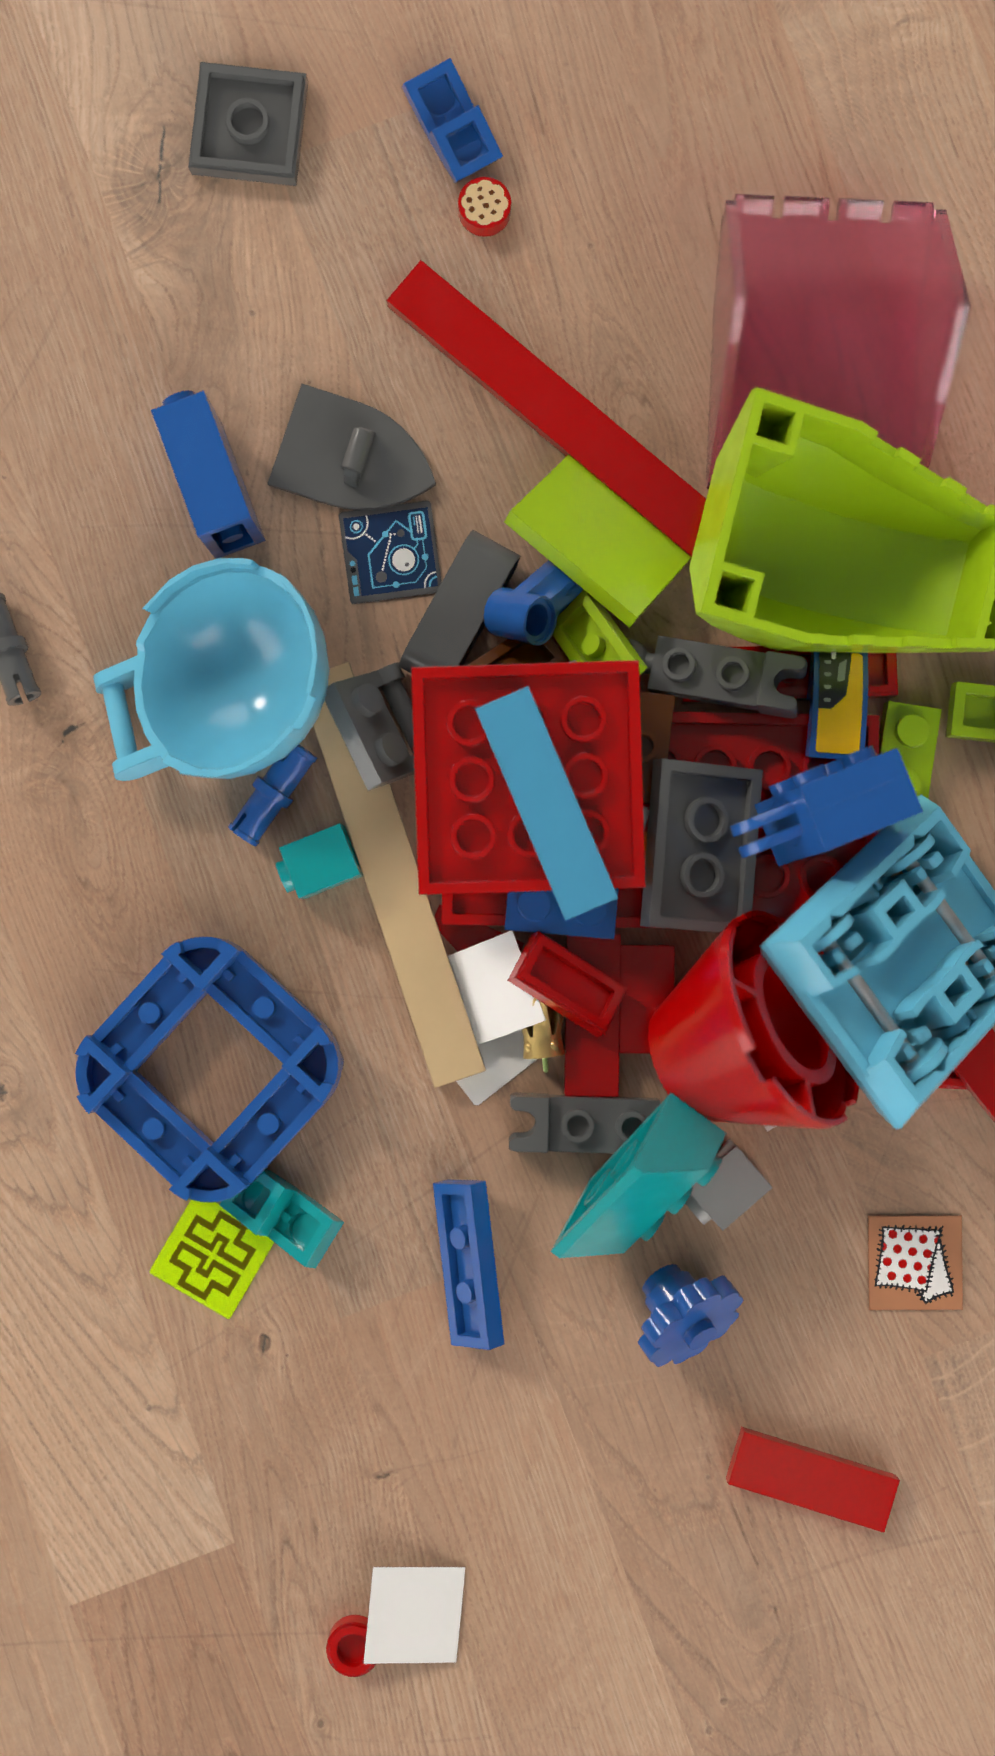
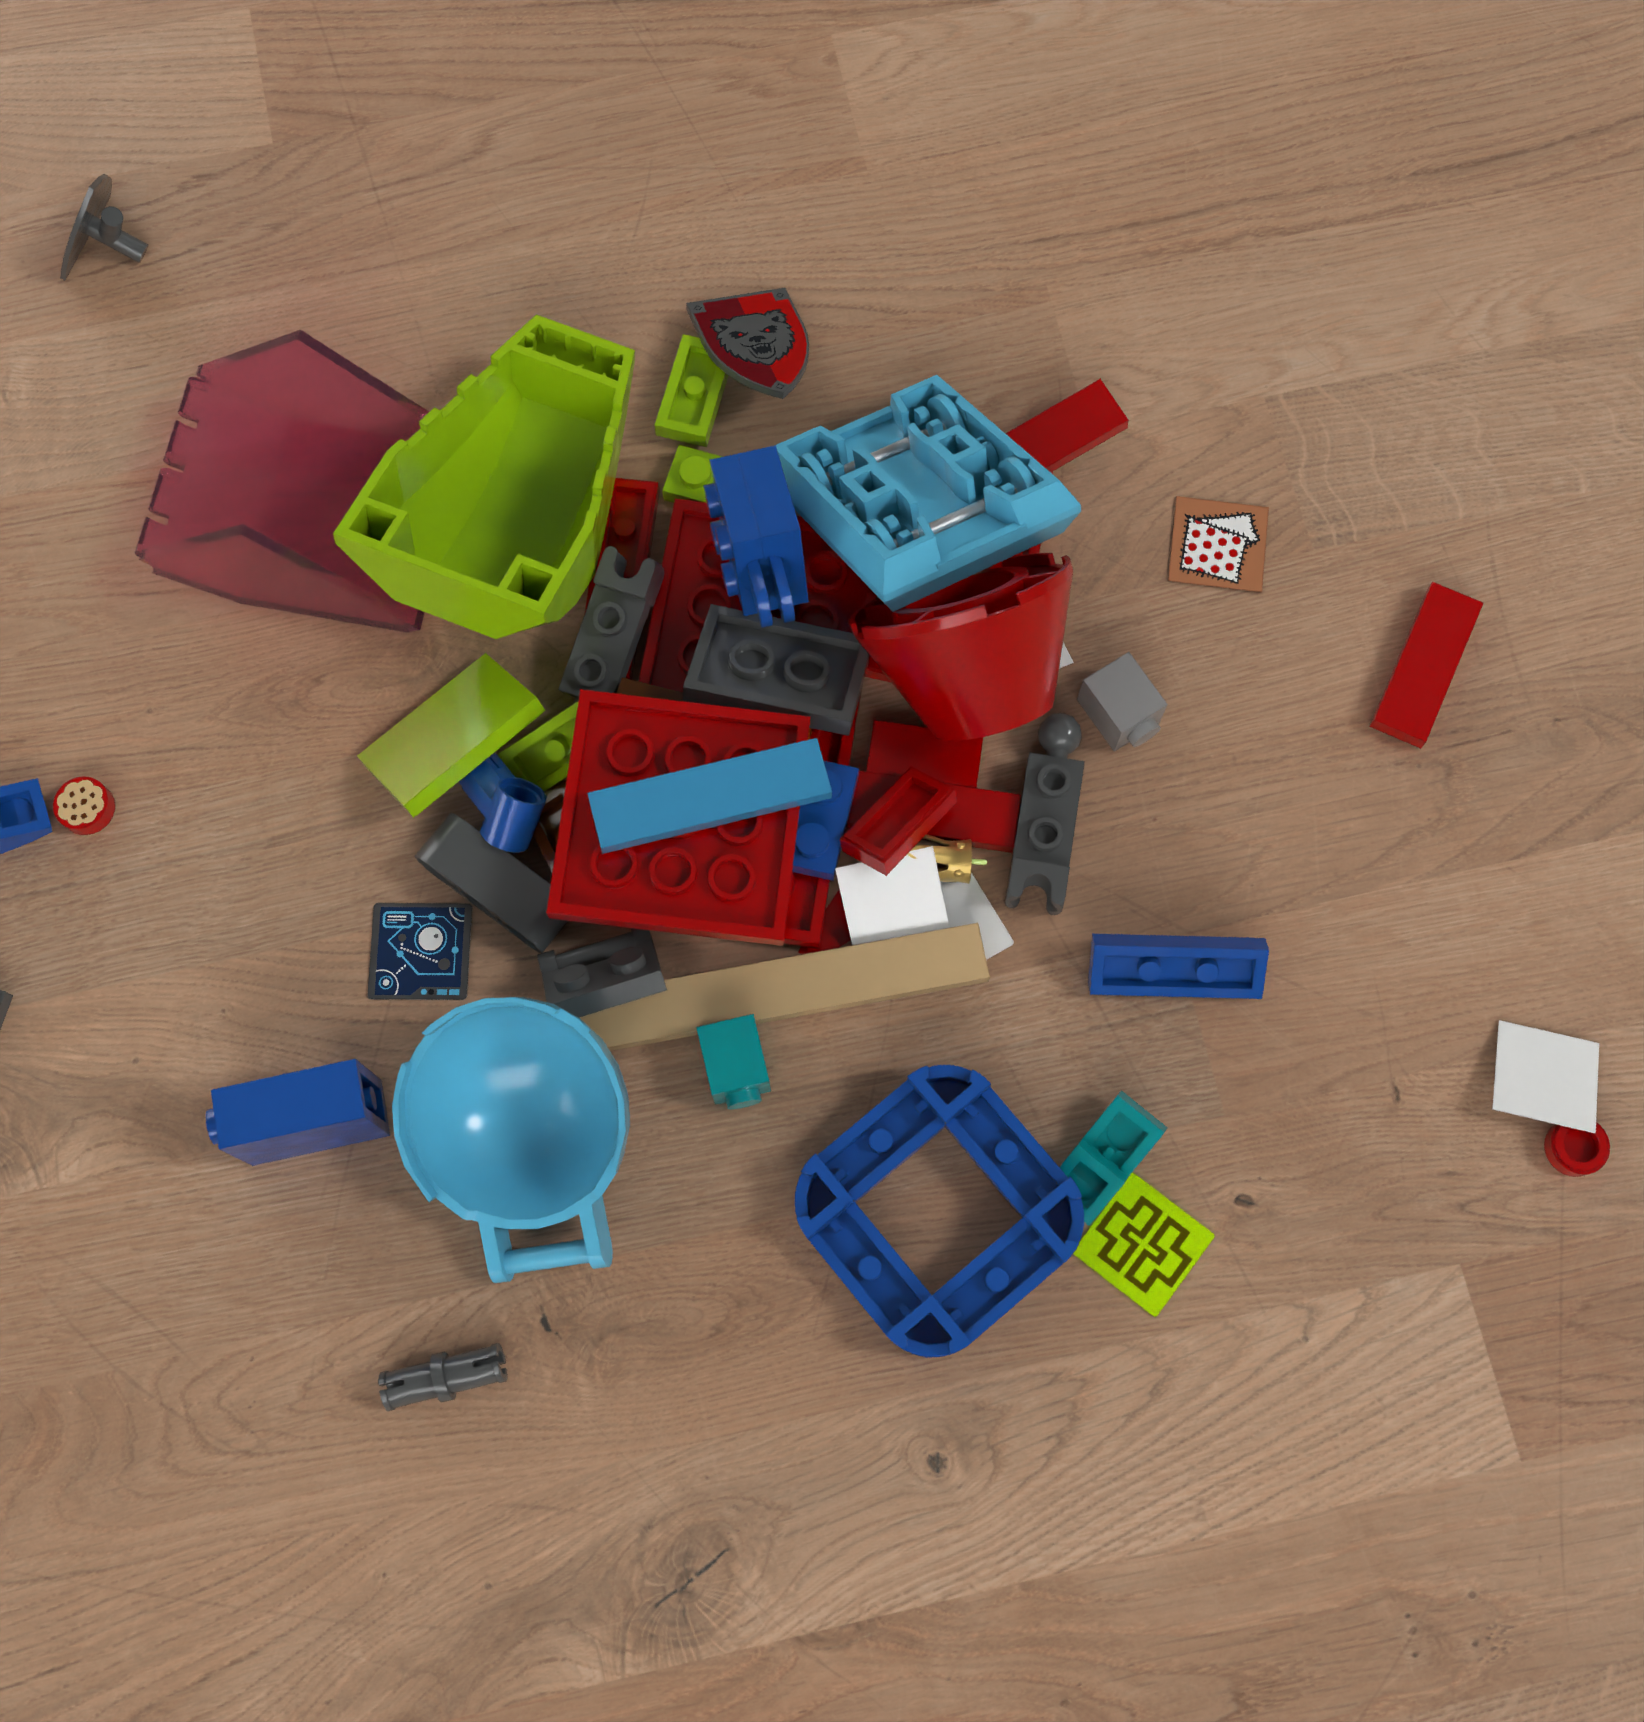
camera: 85 degrees left, 15 degrees down
blue pin [228,744,318,846] -> none
dark grey shield [267,383,436,510] -> none
red tile [386,260,706,561] -> none
teal slope [550,1093,726,1258] -> none
blue plant [638,1264,744,1367] -> none
slope [805,652,868,759] -> none

